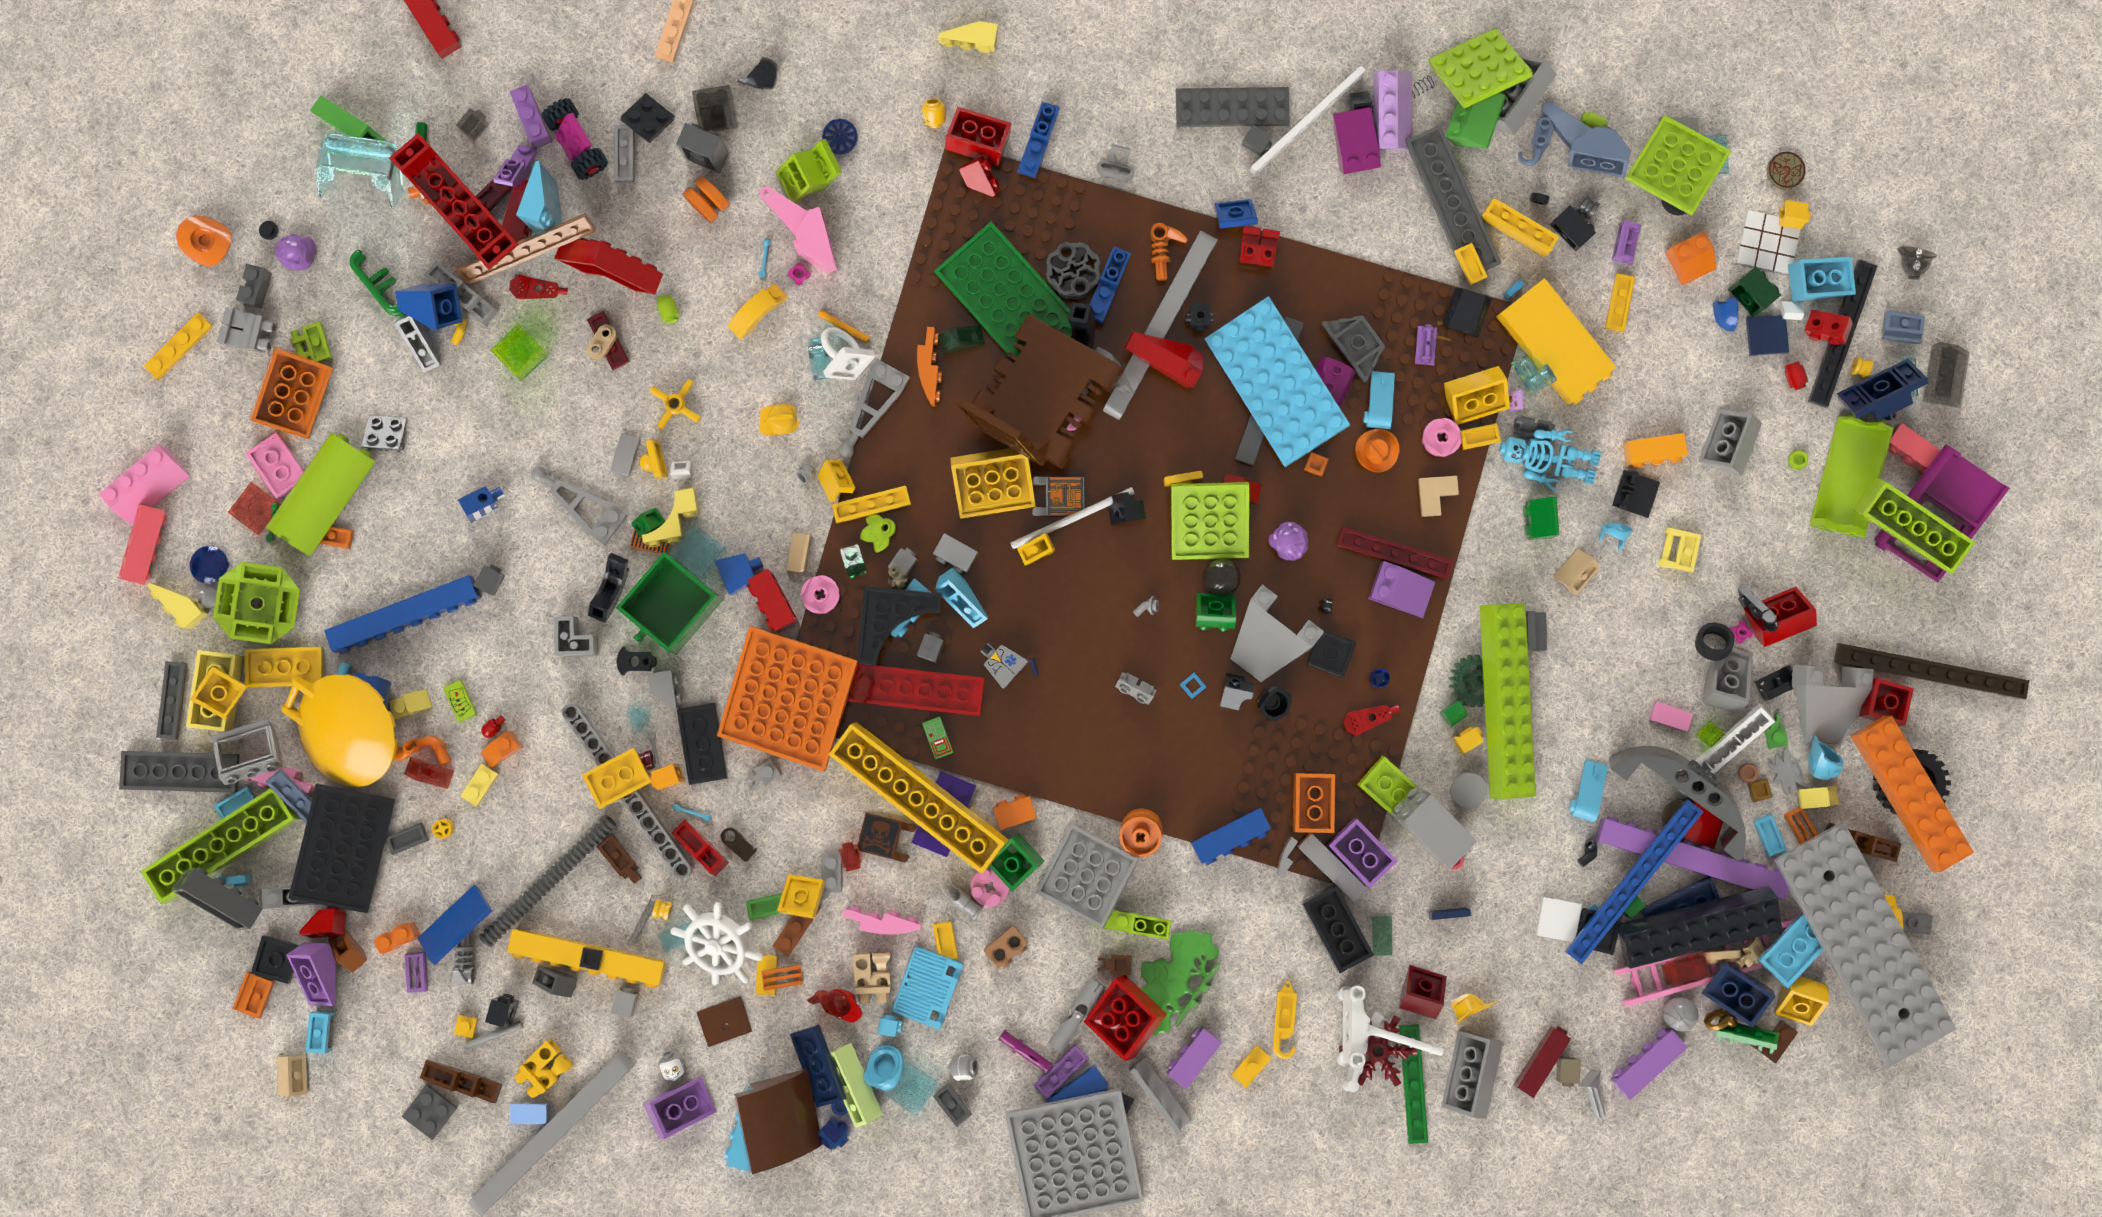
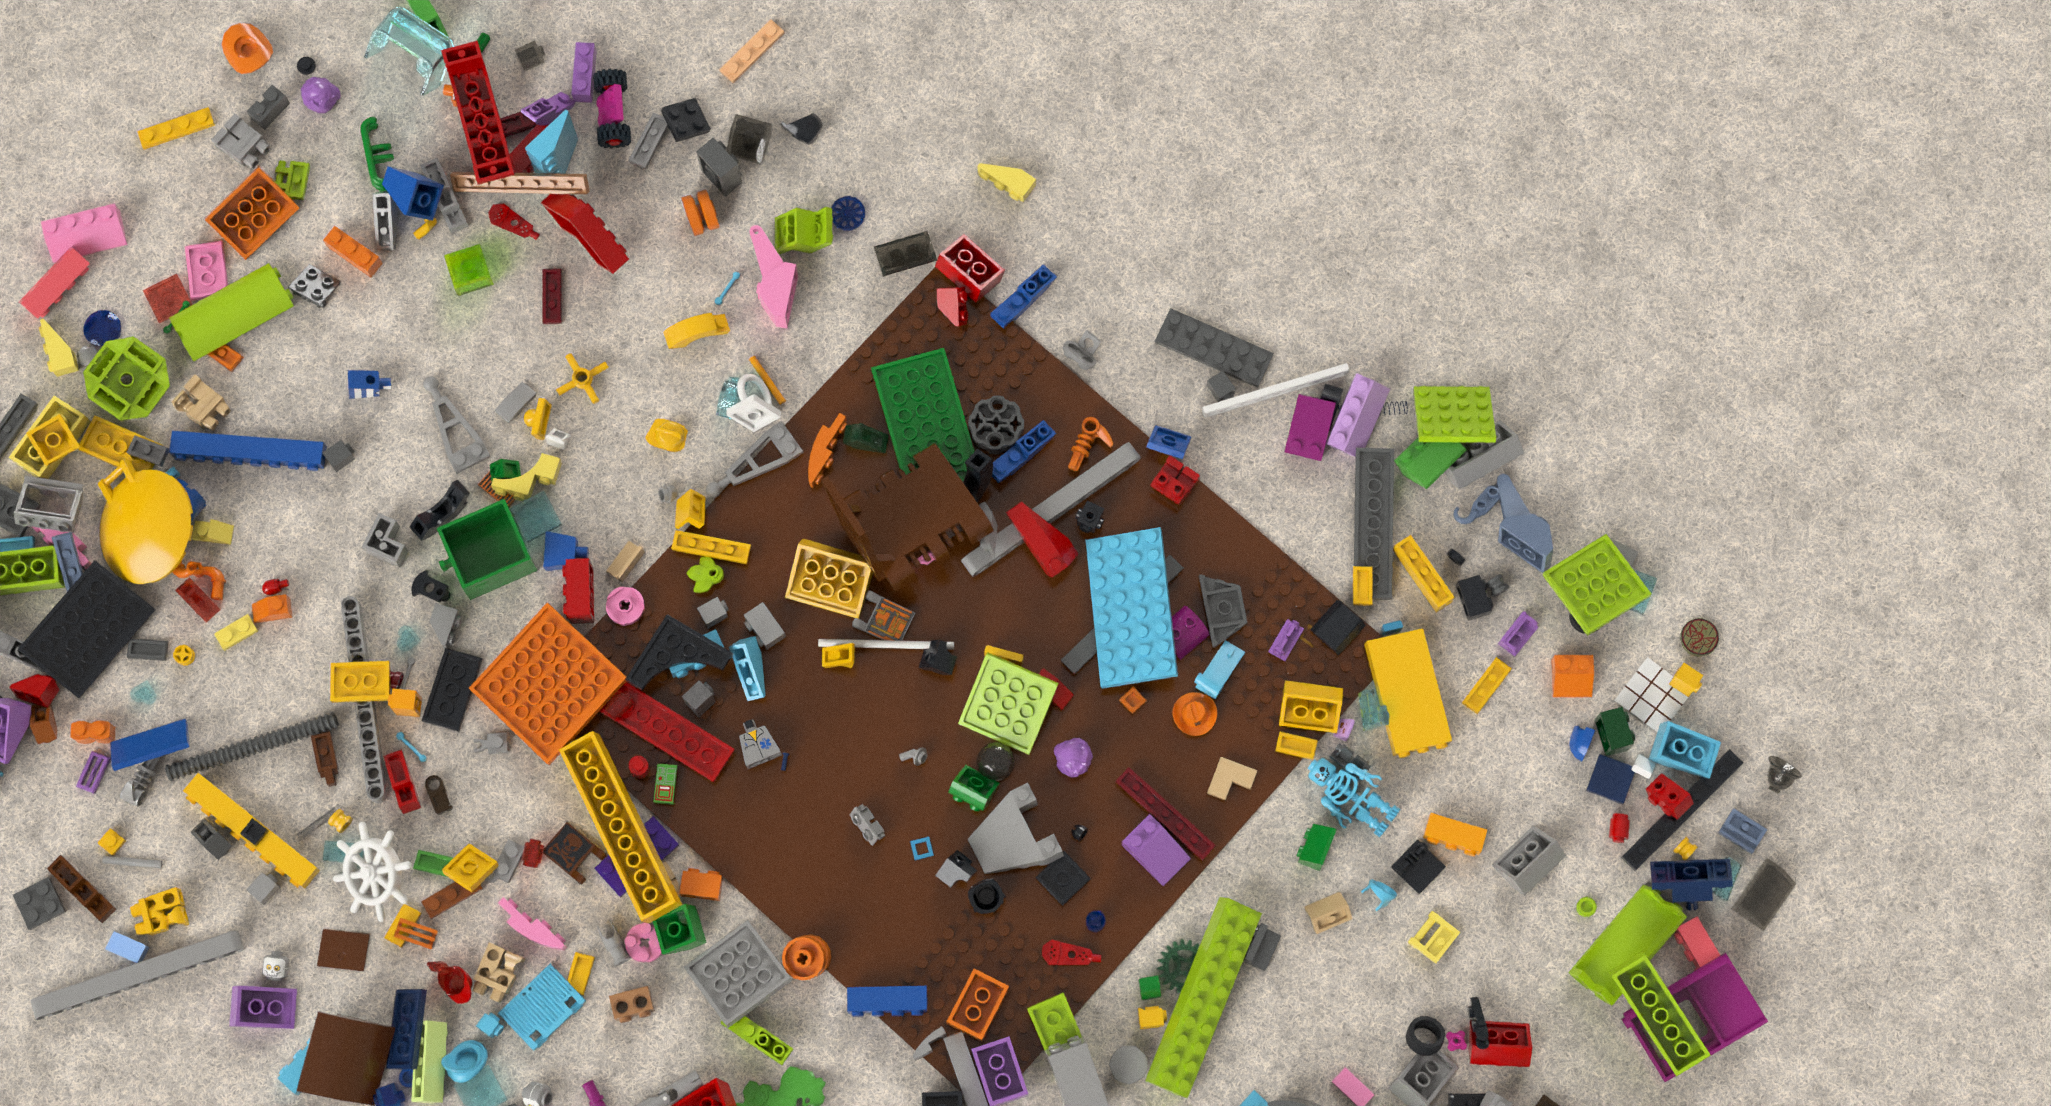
camera: 25 degrees right, 10 degrees down
lime tile [443,680,477,723] -> none
black brick [485,993,519,1028] -> none
tan plate [587,324,617,361] -> none
lime brick [656,294,680,324] -> none
dark pink plate [788,263,811,286] -> none
clear green bracket [840,544,867,578] -> none
dark tan hinge [888,566,908,590] -> none
yellow head [921,98,946,129] -> none
reddish brown plate [1097,955,1132,975] -> none
bright pink plate [1422,418,1461,457] -> none
lime brick [1580,111,1608,129] -> none
none -> flat silver plate [126,435,170,467]
none -> clear light blue tile [130,680,157,705]
none -> tan hips [171,375,231,431]
none -> orange brick [323,226,383,278]
none -> red brick [628,756,650,778]
none -> clear smoke slope [874,231,938,277]

